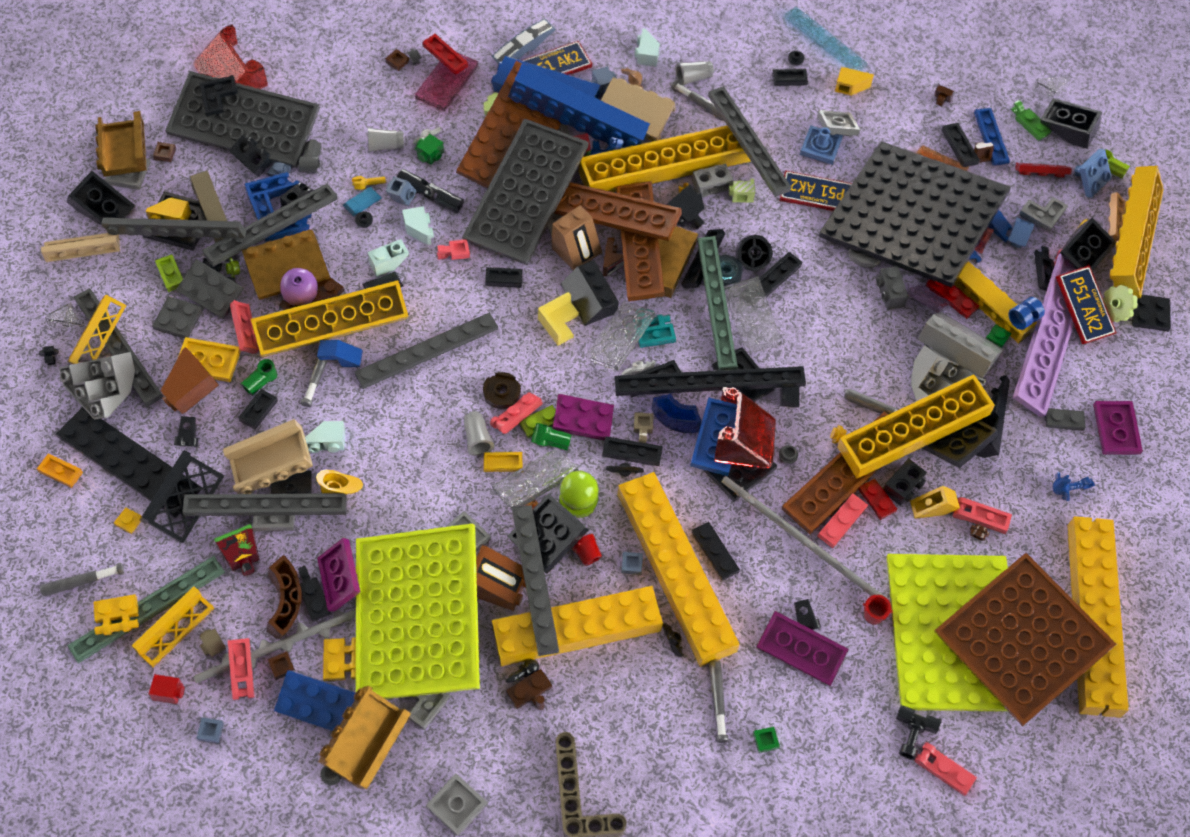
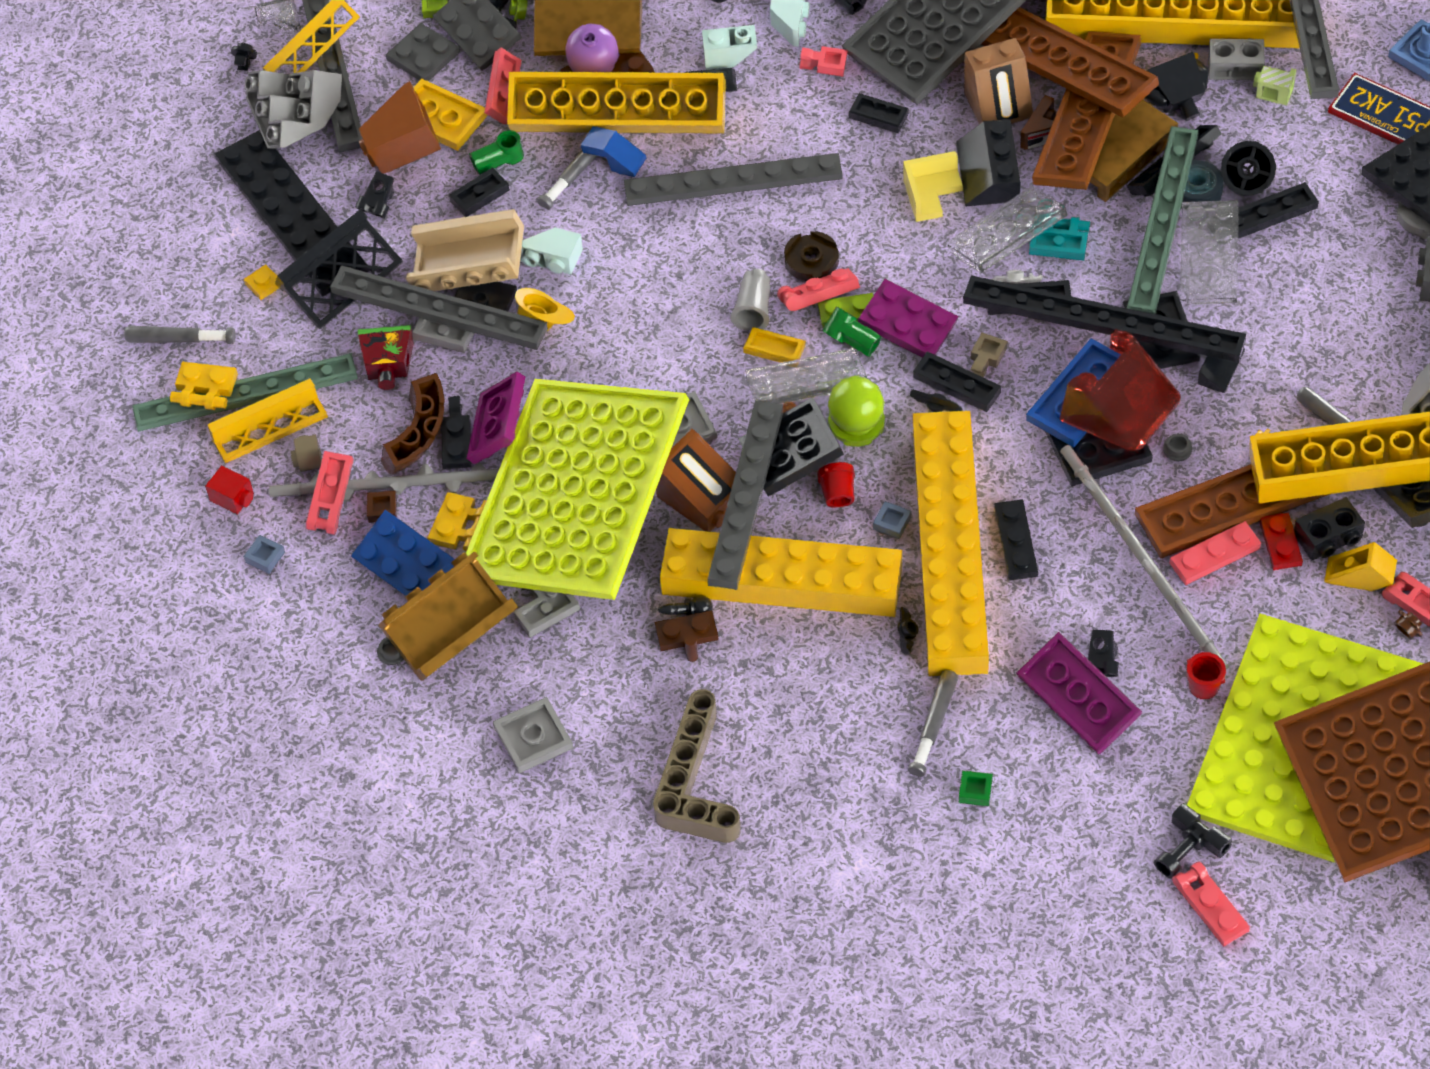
camera: 30 degrees right, 5 degrees down
light orange plate [37,453,83,488] -> none
clear blue brick [651,393,702,433] -> none

